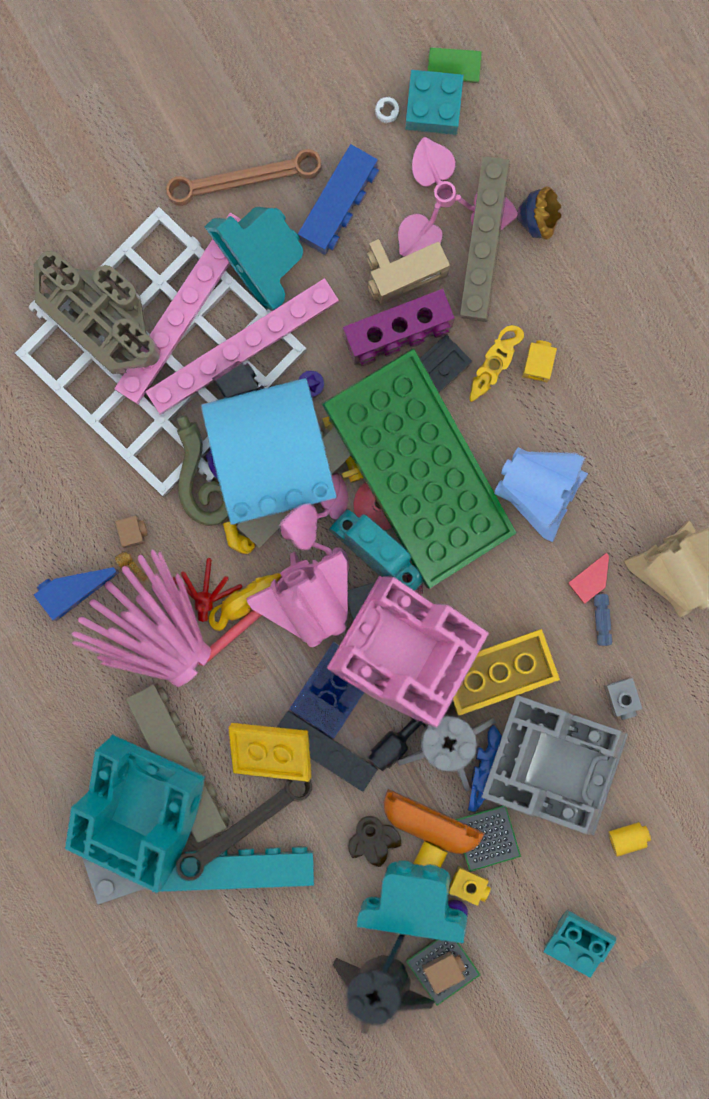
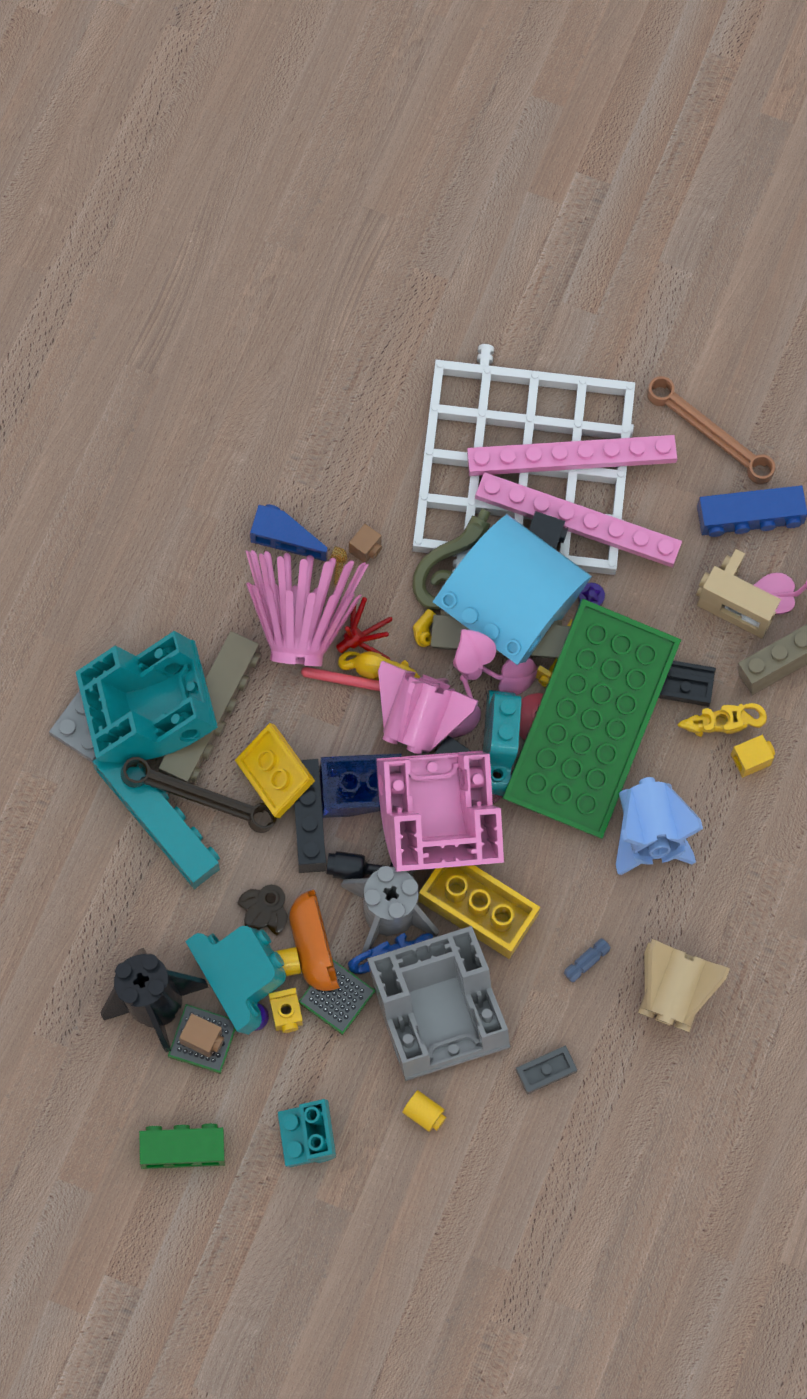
camera: 50 degrees right, 15 degrees down
dark tan connector [34,251,160,374] -> none
teal brick [204,207,303,310] -> none
magenta brick [343,289,455,366] -> none
coral tile [568,553,609,604] -> none
light grey brick [604,678,642,720] -> none
none -> green brick [139,1123,225,1169]
none -> dark grey plate [515,1045,577,1095]

